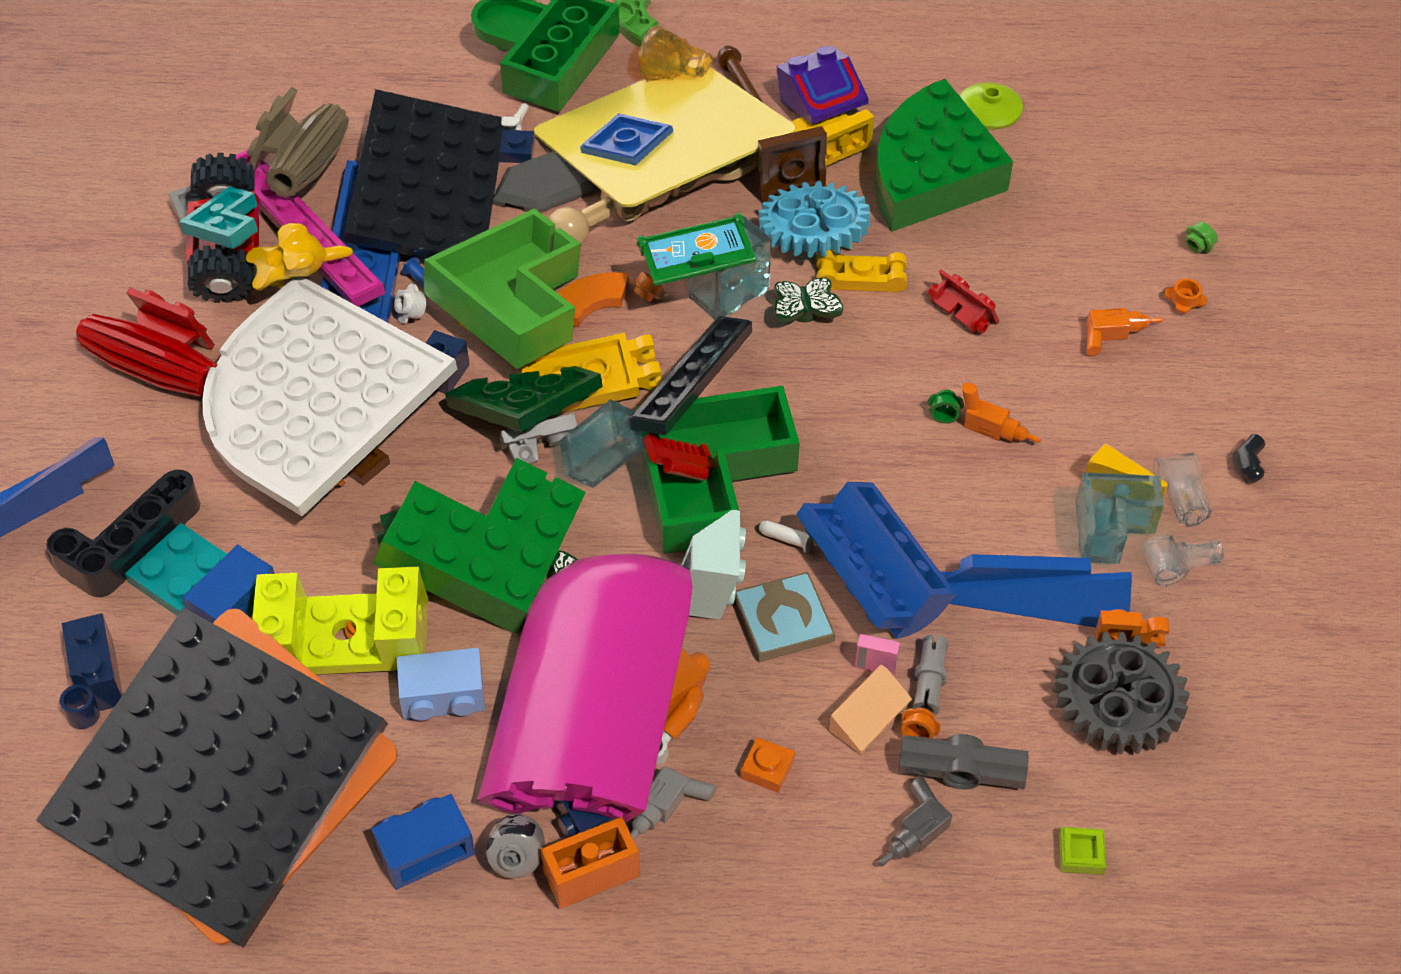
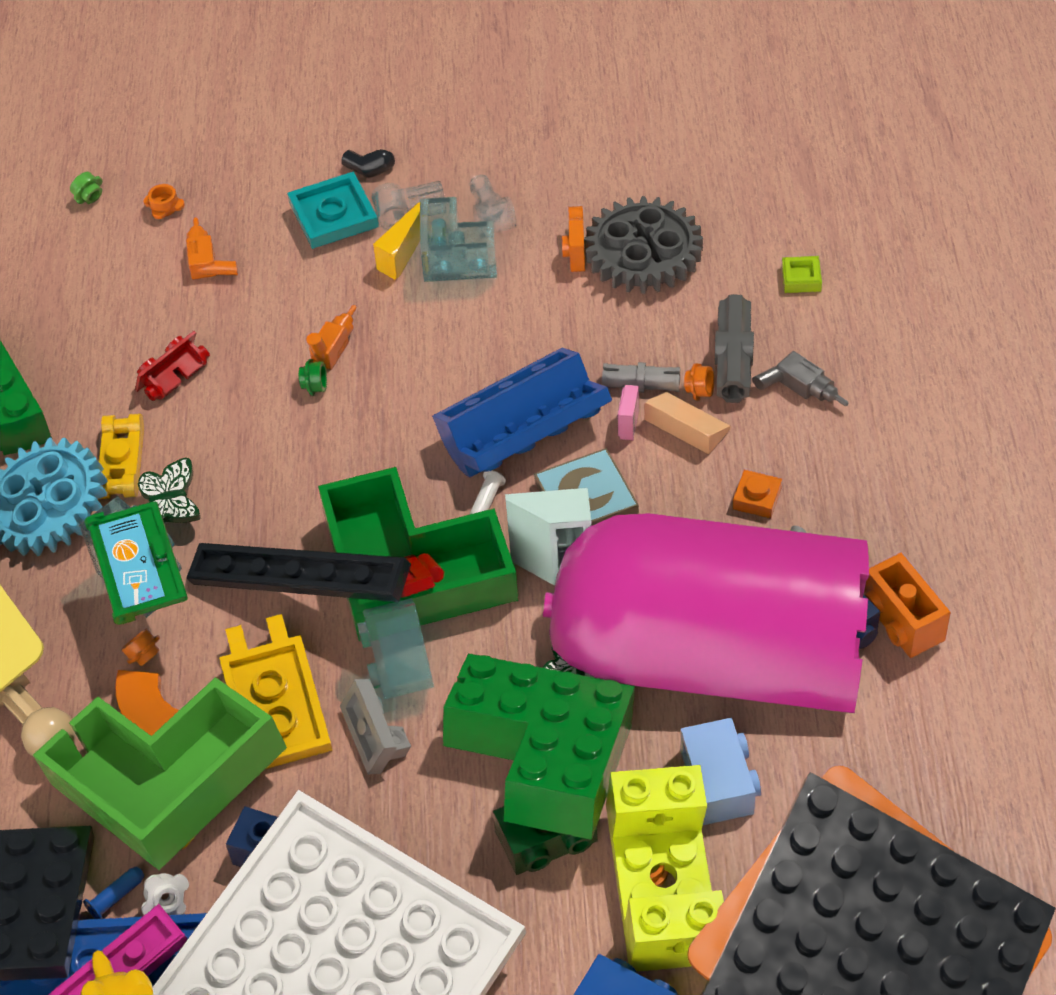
camera: 90 degrees left, 0 degrees up
blue piece [371,793,475,890] -> none
dark green plate [445,366,603,432] -> none
light grey head [486,814,545,879] -> none
blue wedge [939,554,1132,628] -> none
none -> teal plate [287,171,379,249]

